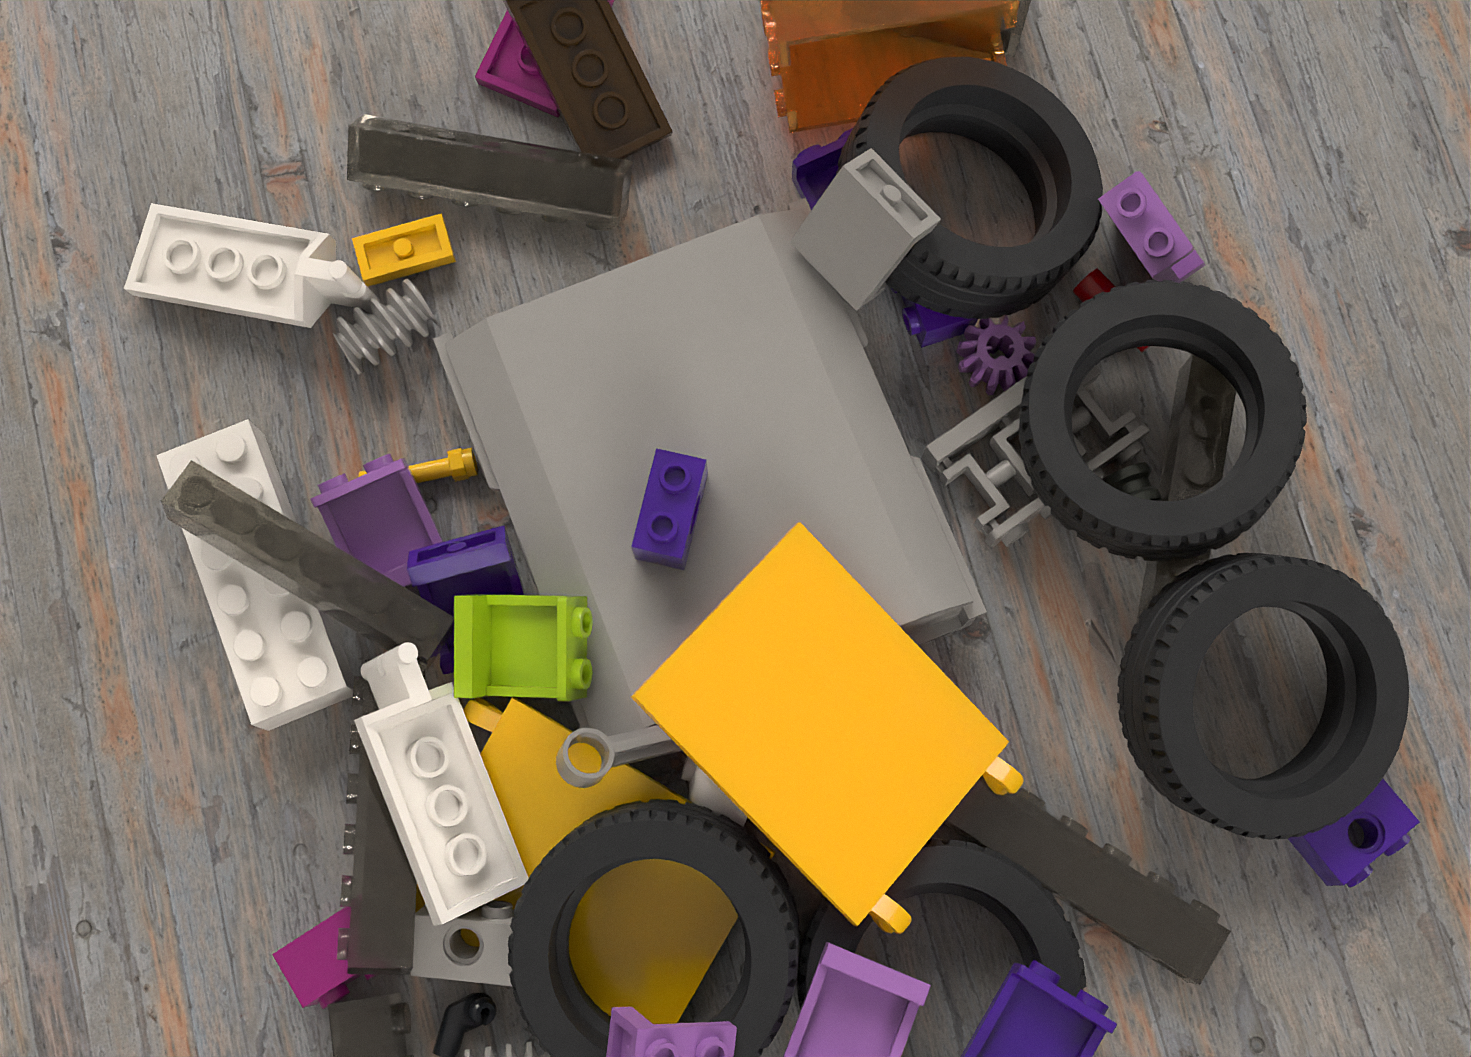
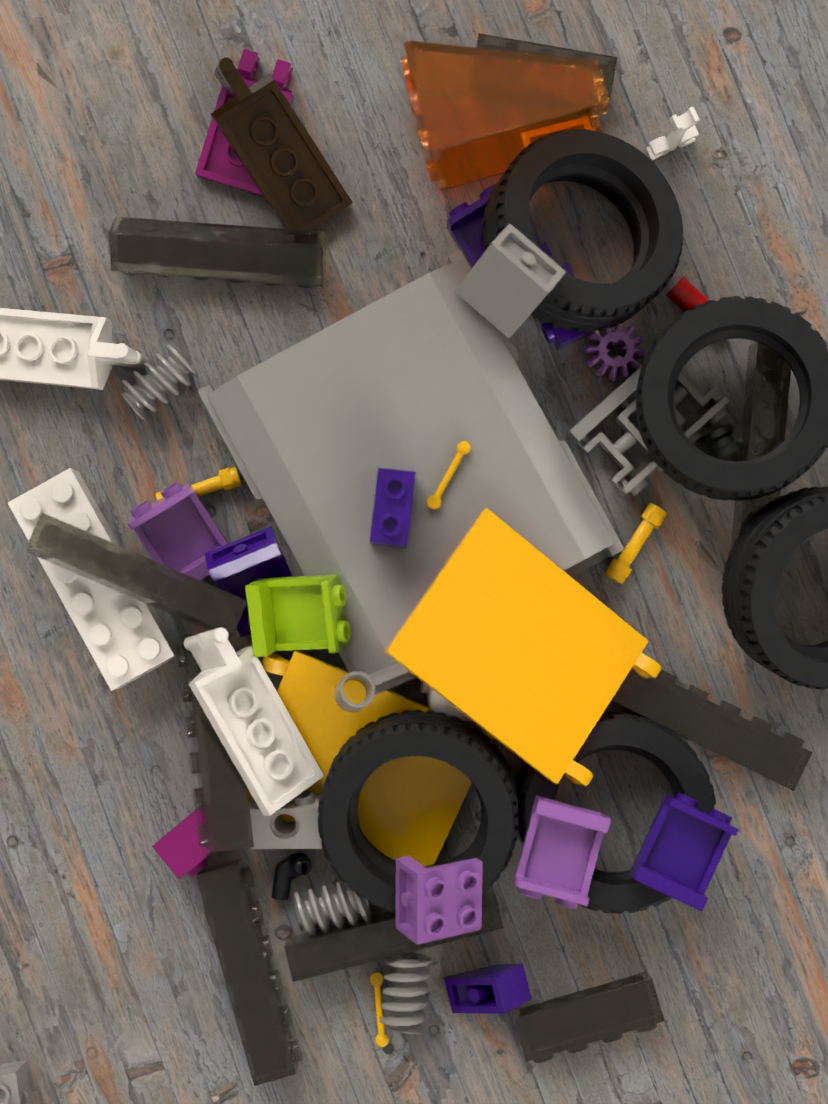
camera: 15 degrees left, 10 degrees up
yellow plate [352,213,456,287] -> none
medium lavender panel [1098,171,1205,283] -> none
none -> yellow hinge [427,441,471,510]
none -> yellow bar [604,503,667,585]
none -> white bar [646,106,700,161]

